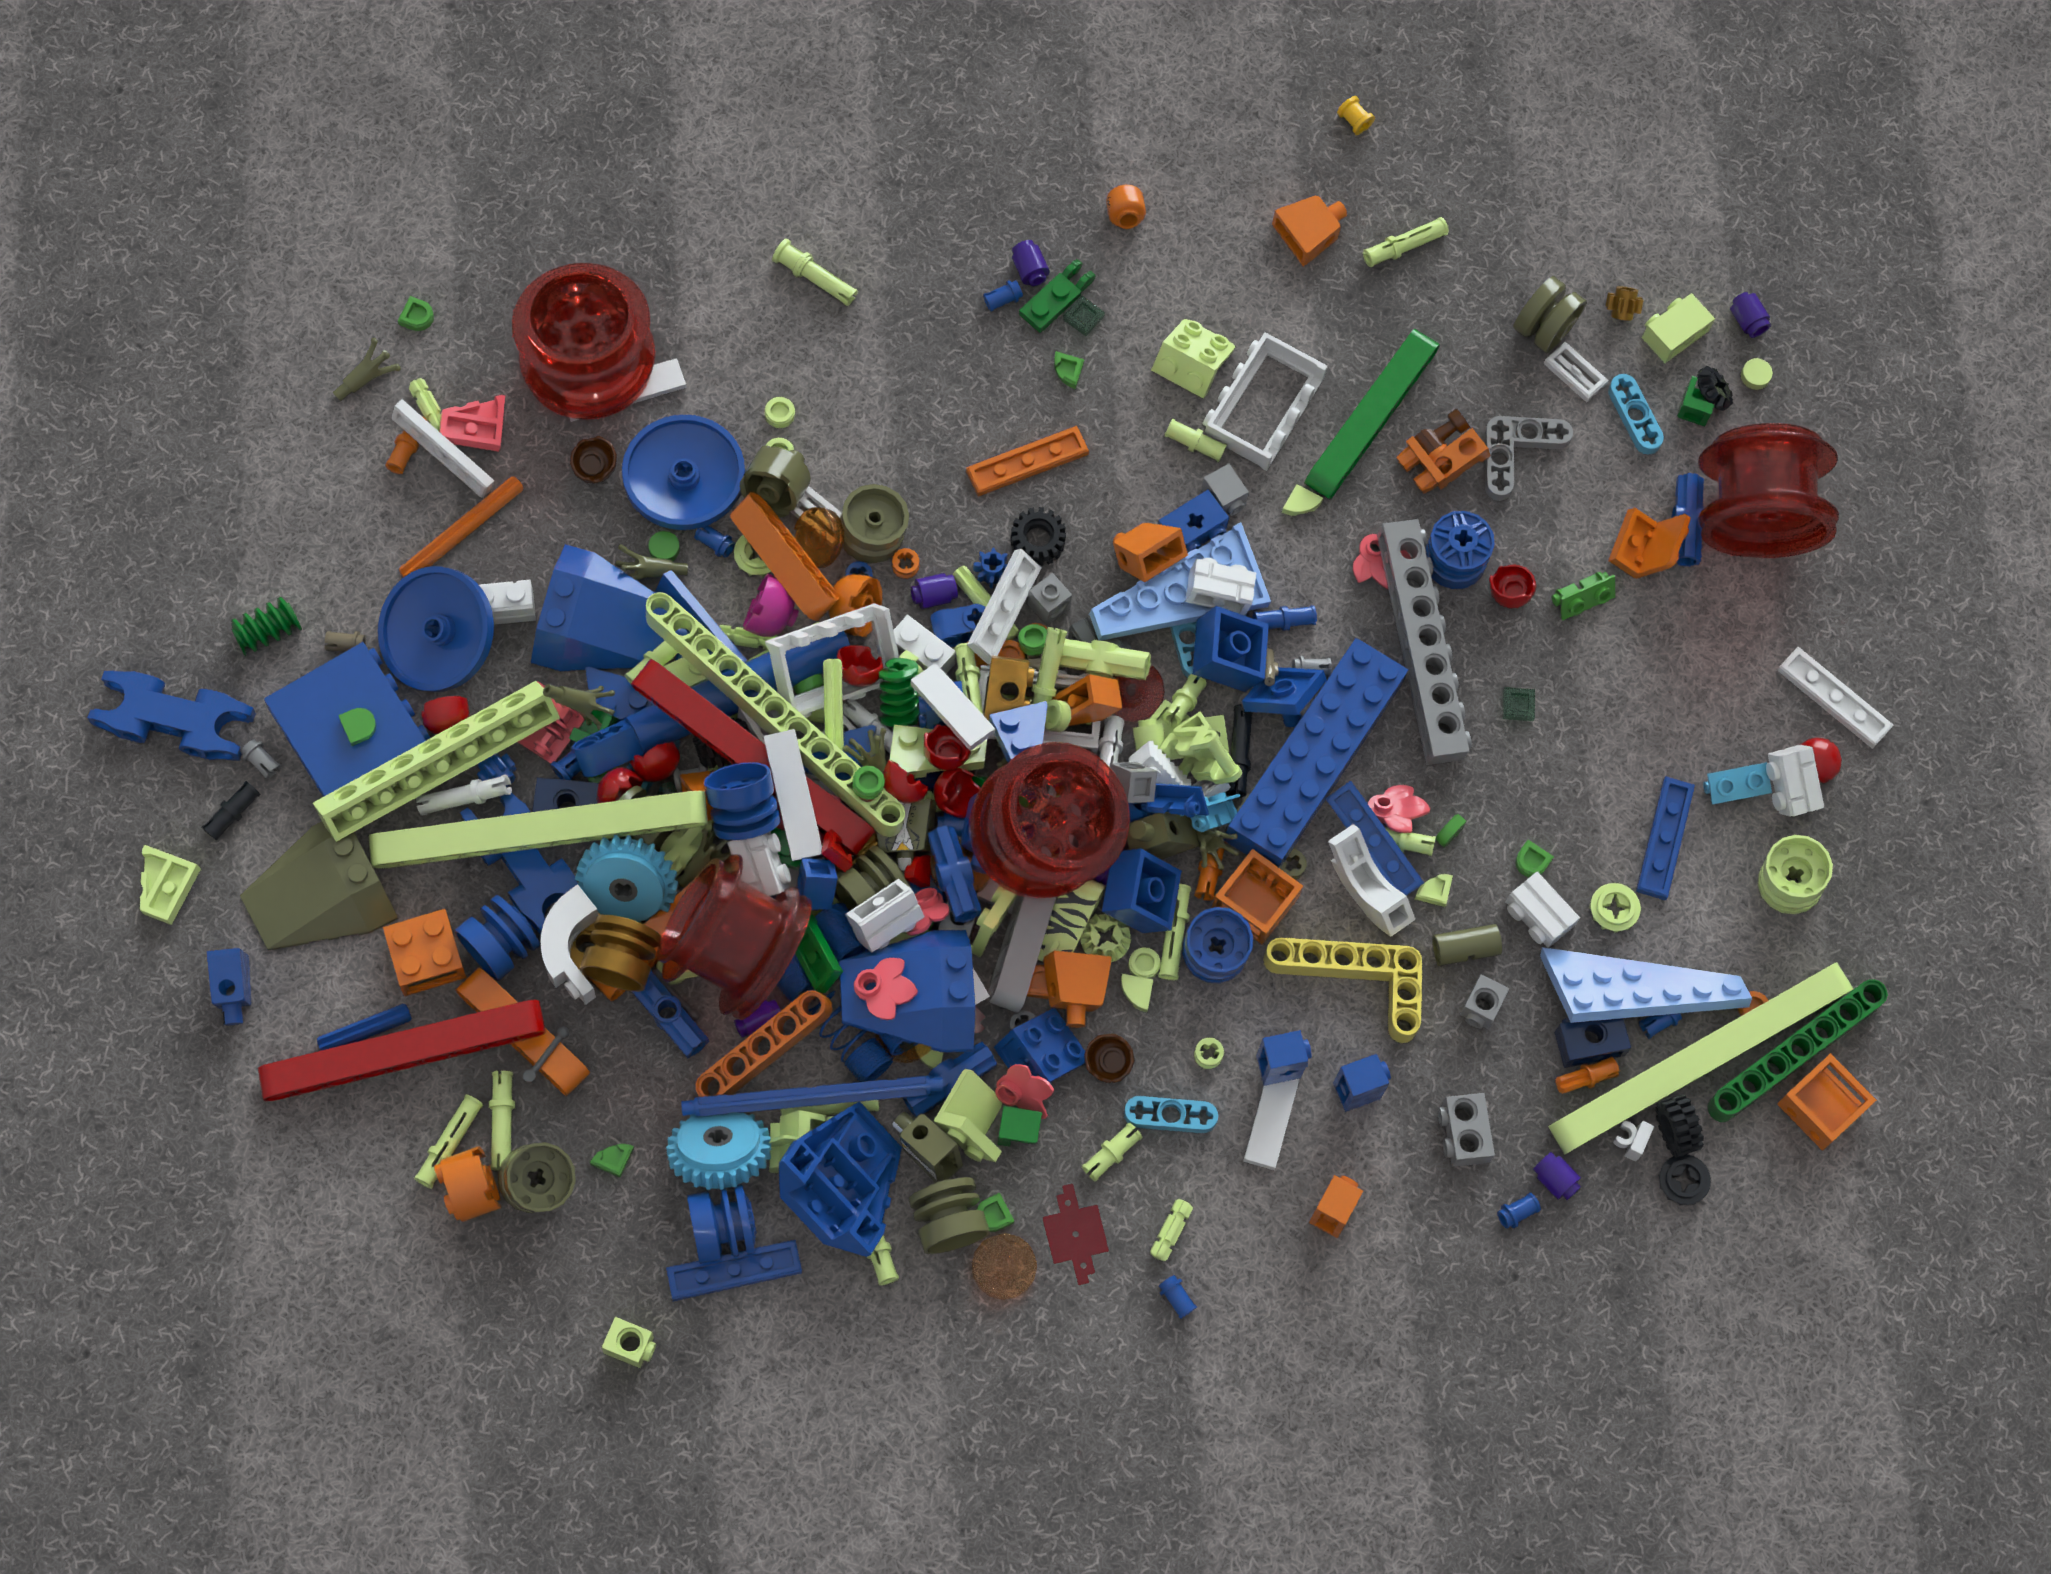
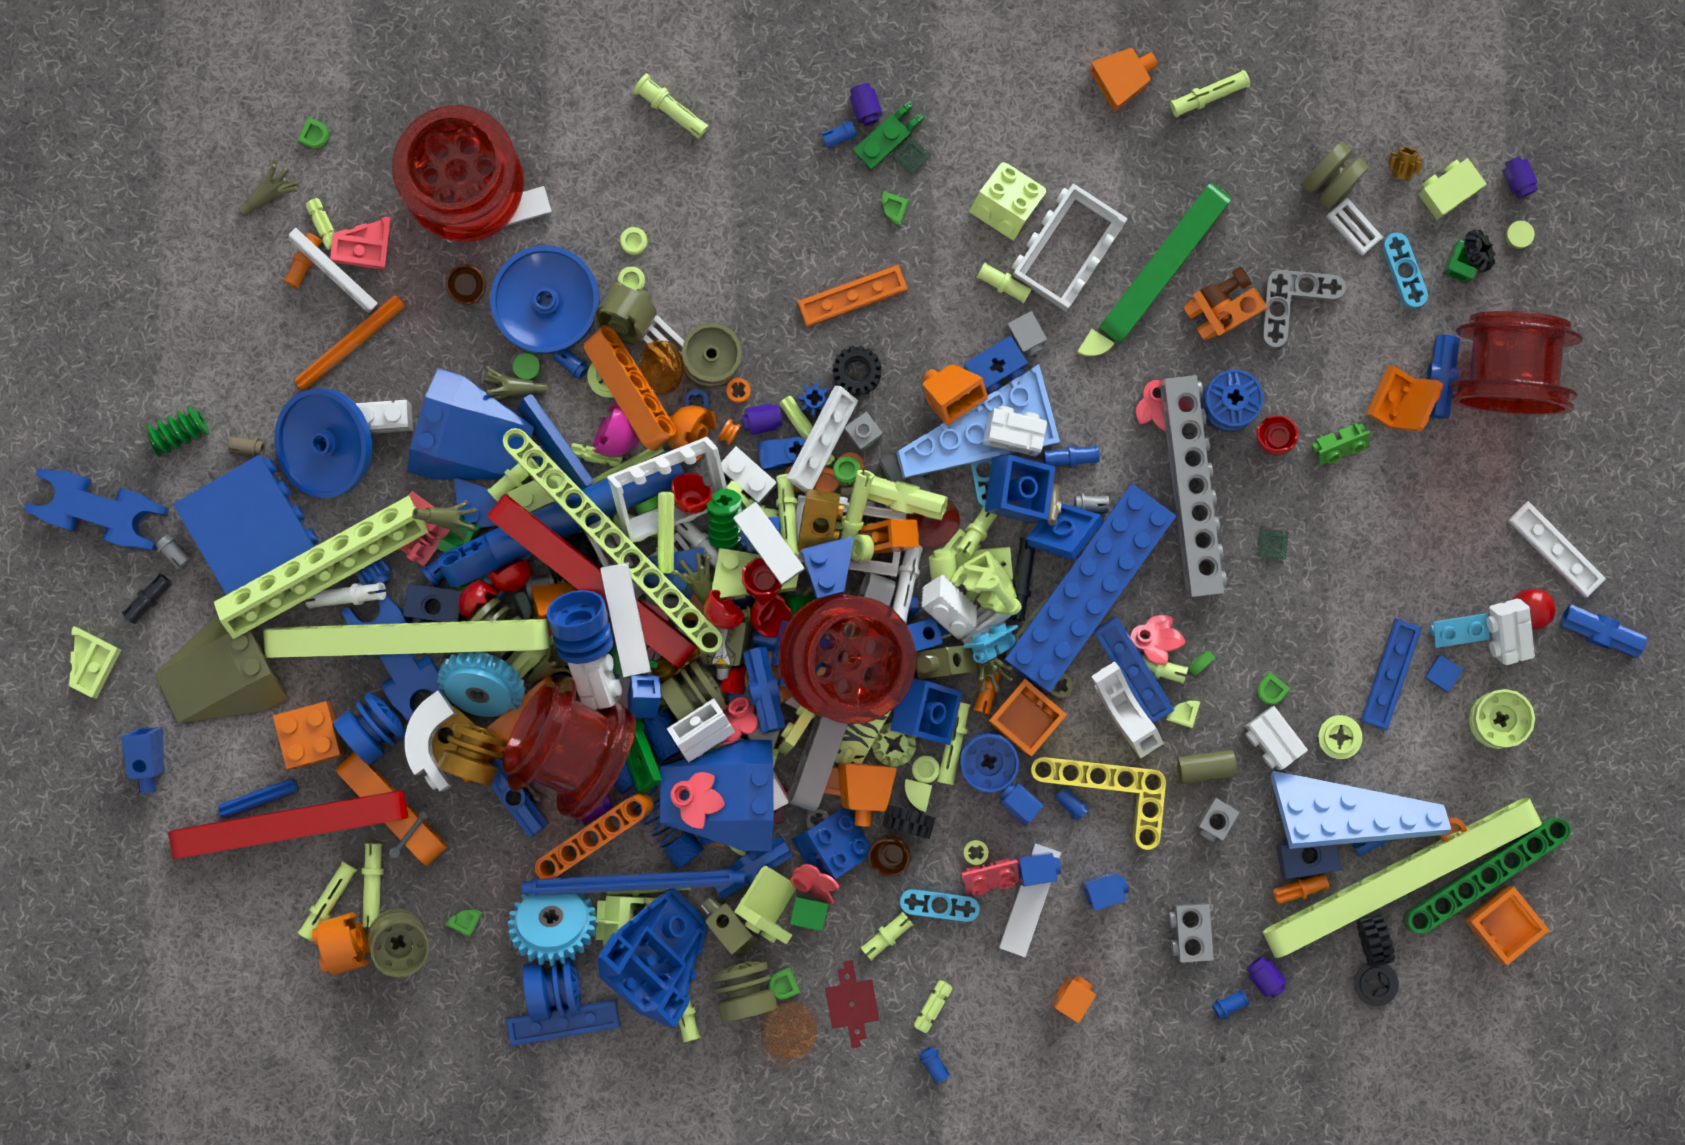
camera: 10 degrees right, 15 degrees up
bright green tile [338,708,376,746] -> none
red hair [421,696,470,735] -> none
yellowish green brick [602,1317,656,1368] -> none
red tile [821,829,853,872] -> none
bright green tile [852,766,885,800] -> none
orange head [1106,184,1146,229] -> none
light grey brick [1107,762,1157,803] -> none
blue hinge [1141,783,1209,818] -> none
white tile [1613,1121,1654,1162] -> none
none -> orange bush [718,419,742,446]
none -> black tyre [882,805,936,839]
none -> coral hinge [961,858,1020,896]
none -> blue brick [998,783,1044,825]
none -> blue pin [1054,786,1089,821]
none -> blue tile [1424,654,1464,693]
none -> blue piece [1560,605,1647,658]

